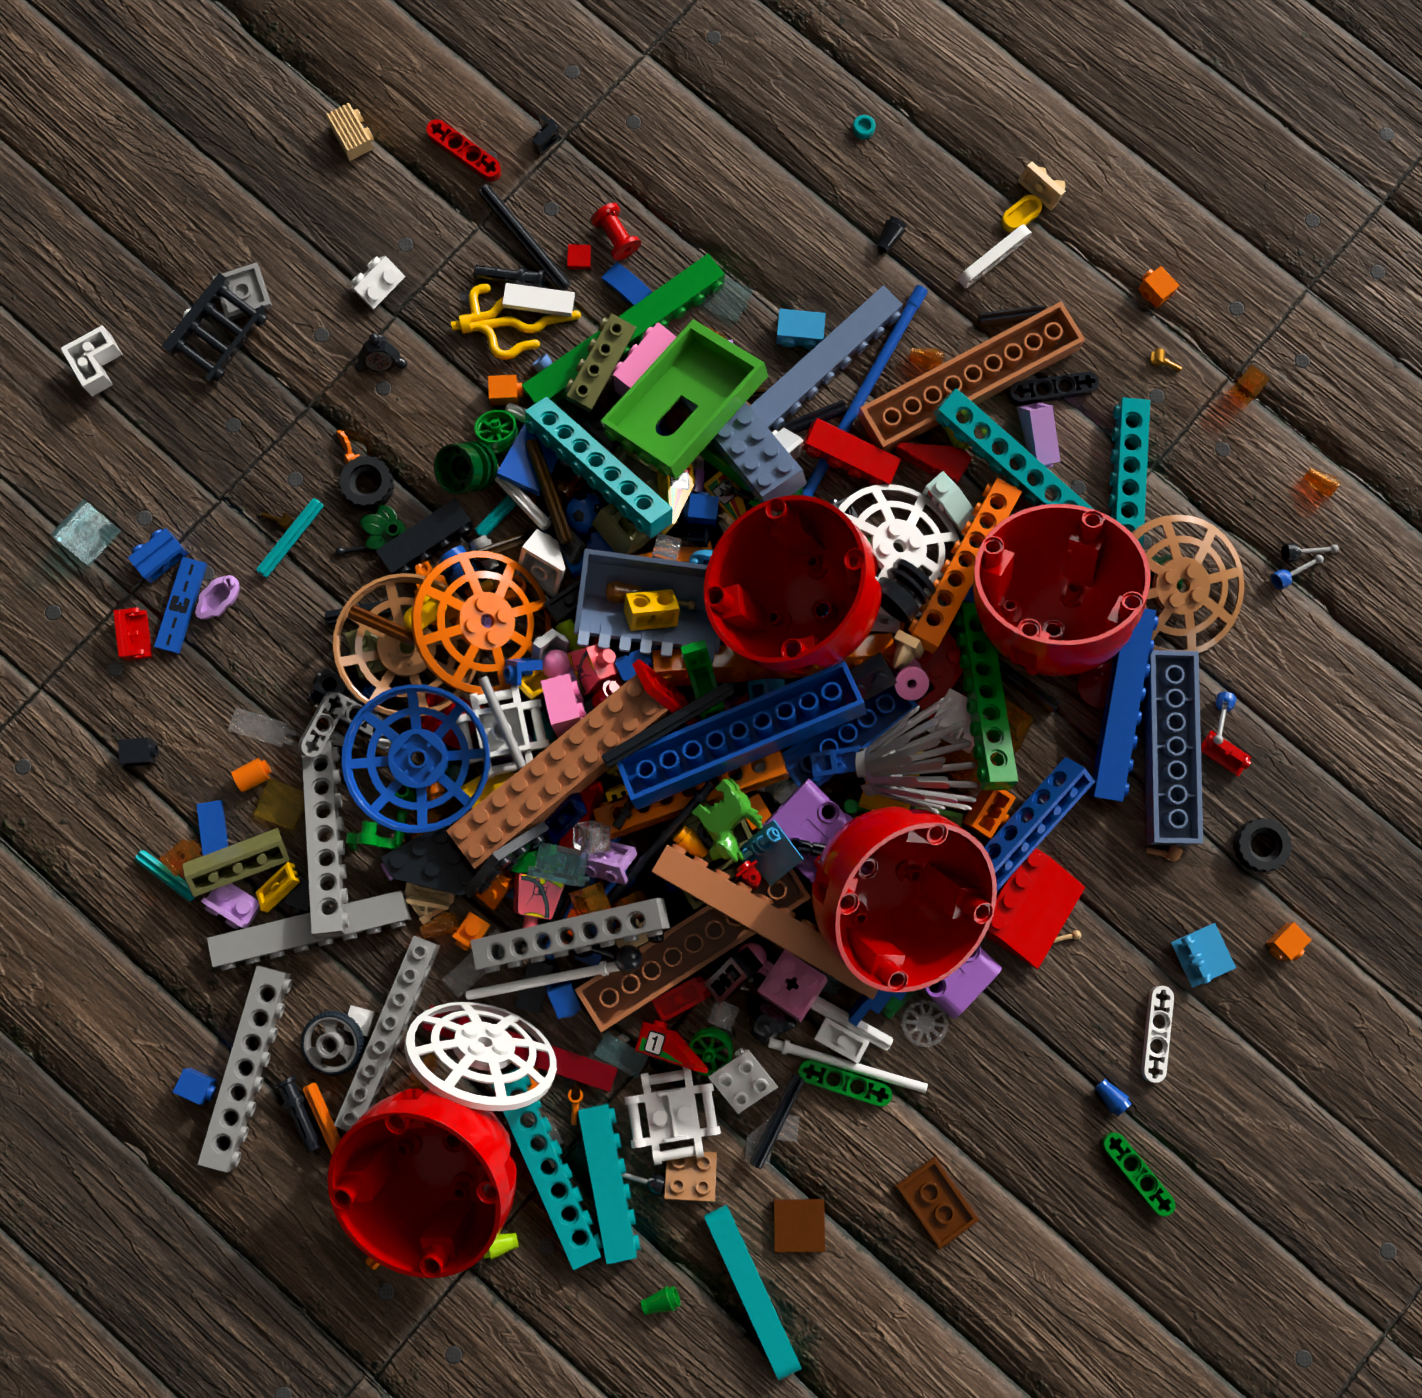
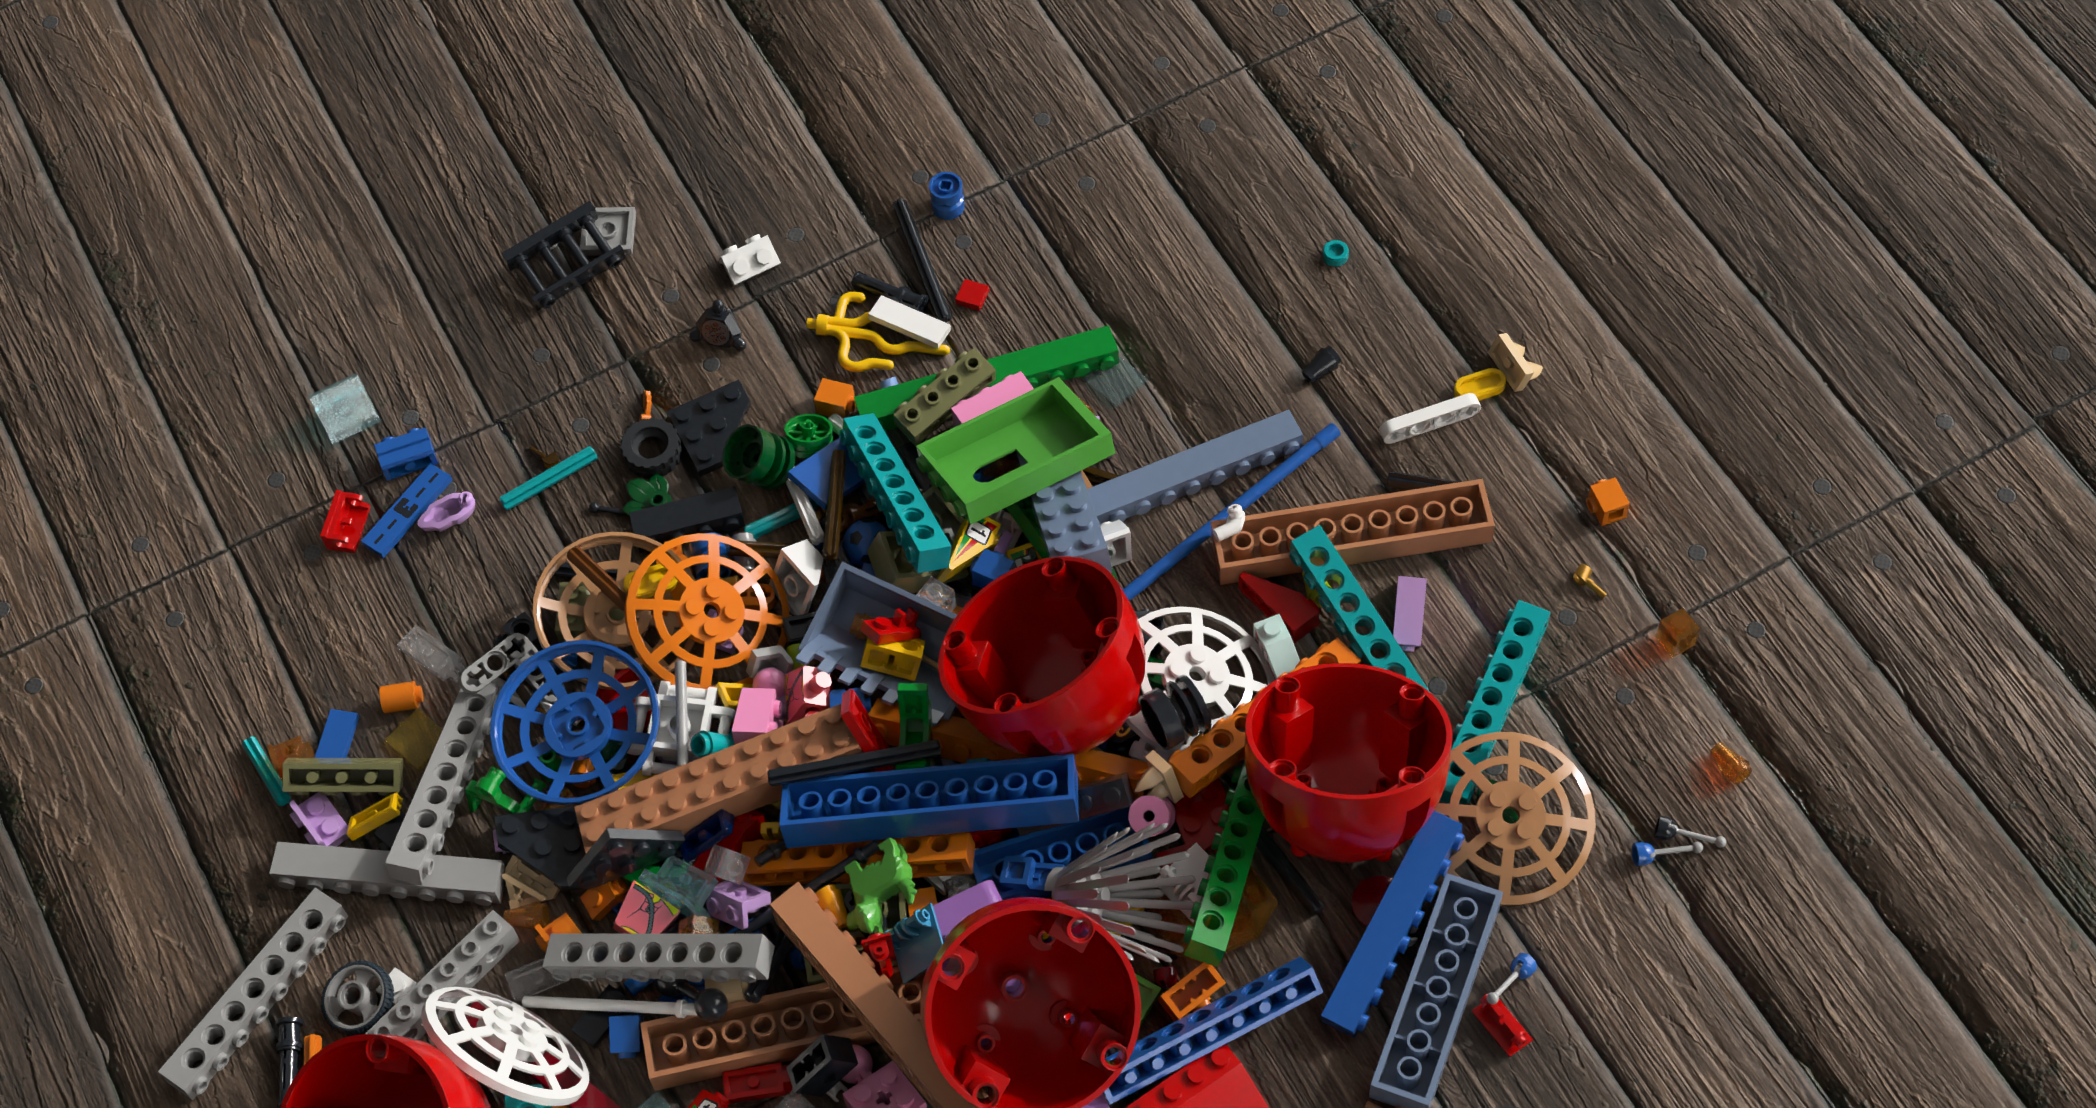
camera: 30 degrees right, 20 degrees down
white brick [61,325,123,396] -> none
black brick [118,737,159,767] -> none
blue brick [173,1068,217,1105] -> none
tan brick [325,103,374,161] -> none
red beam [426,119,501,182] -> none
blue bracket [503,658,543,686] -> none
black bracket [532,114,560,157] -> none
red piece [590,203,641,261] -> none
blue slope [601,262,652,306] -> none
dark azure brick [776,309,826,350] -> none
black axle [782,400,848,434] -> none
red brick [802,418,901,486] -> none
clear orange cone [909,347,945,370] -> none
black beam [1008,372,1099,405] -> none
none -> black plate [667,379,751,477]
none -> teal cone [690,730,734,758]
none -> red plate [860,607,922,645]
none -> blue wheel [929,172,965,220]
none -> white arm [1213,504,1245,542]

